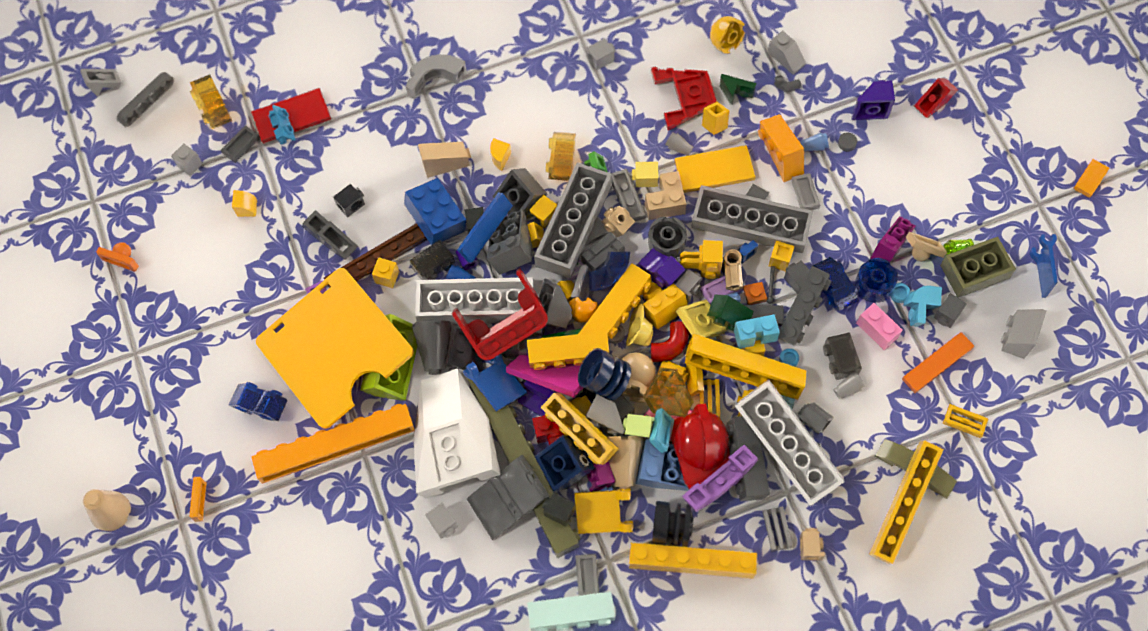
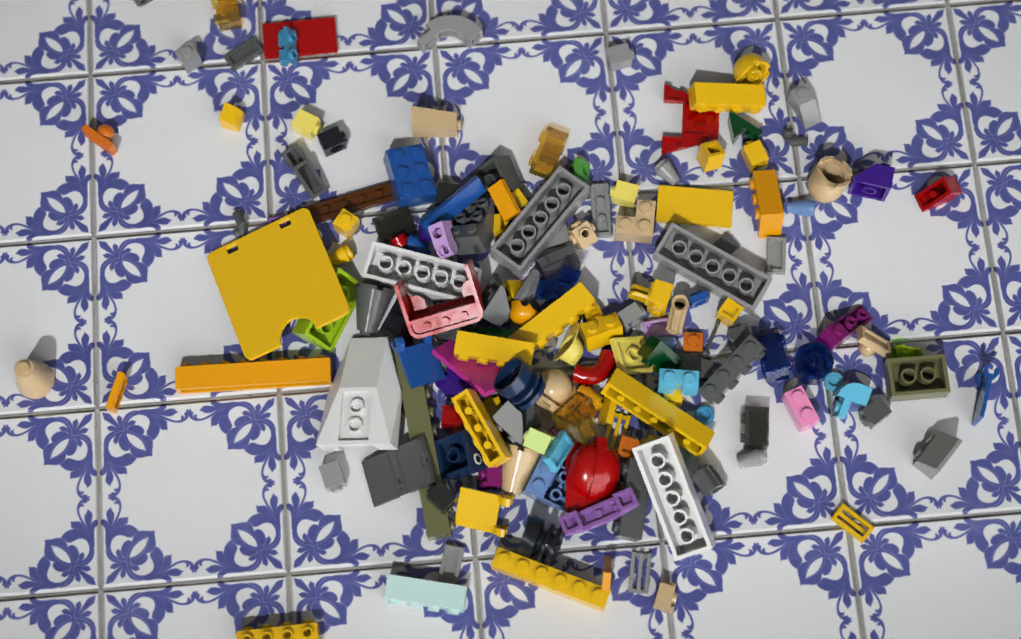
camera: 15 degrees right, 5 degrees up
clear blue brick [229,382,288,421] -> none
yellow brick [490,138,511,171] -> none
dark purple brick [636,248,685,287] -> none
dark grey brick [648,216,687,259] -> none
dark grey tile [838,132,857,152] -> none
yellow brick [869,440,944,564] -> none
olive slope [875,439,957,499] -> none
orange tile [902,332,975,394] -> none
none -> dark grey arm [232,210,246,239]
none -> light yellow brick [291,109,322,140]
none -> yellow cone [329,244,355,266]
none -> red plate [390,232,409,248]
none -> lavender leg [428,220,458,259]
none -> light orange tile [488,179,521,222]
none -> light orange tile [602,556,612,592]
none -> orange plate [616,435,641,459]
none -> yellow brick [688,82,766,114]
none -> yellow brick [741,139,769,172]
none -> tan tile [807,156,853,203]

